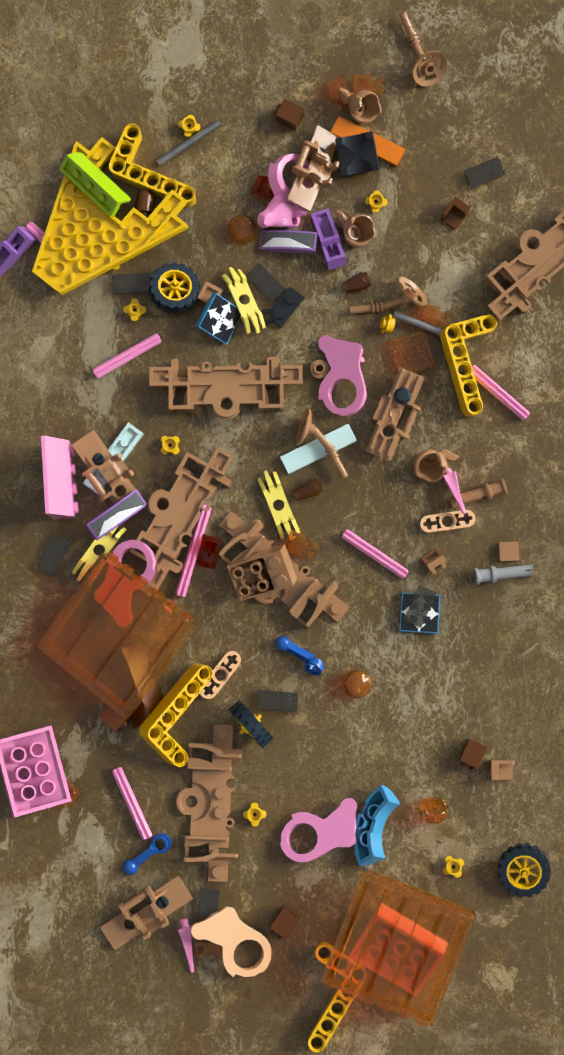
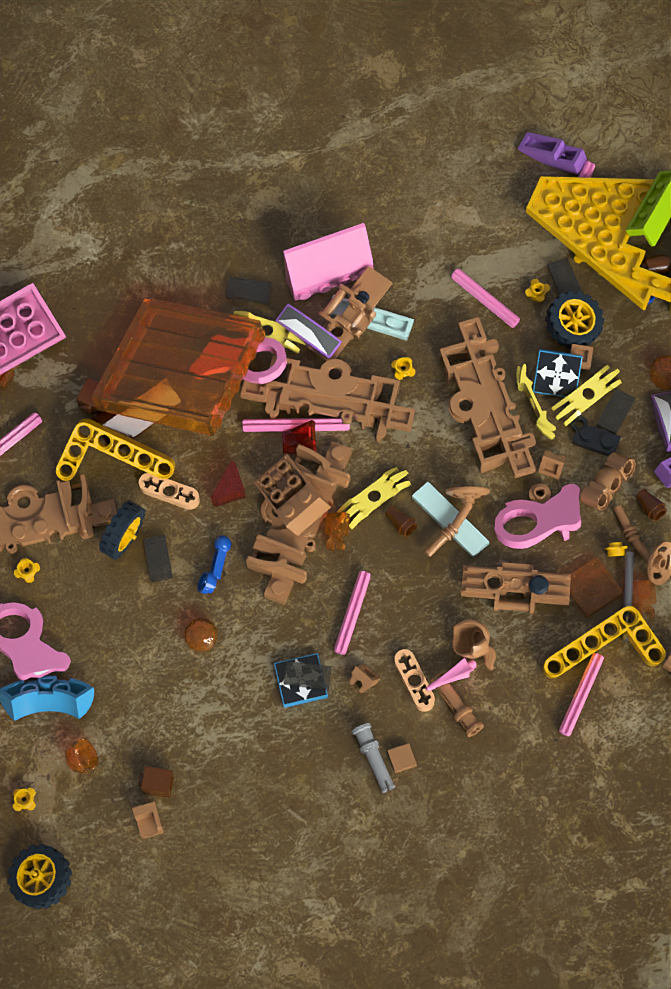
camera: 75 degrees right, 15 degrees down
none -> clear red slope [211,460,246,507]
none -> light yellow piece [516,364,556,440]
none -> medium nougat tile [538,451,566,480]
none -> medium nougat piece [581,452,636,510]

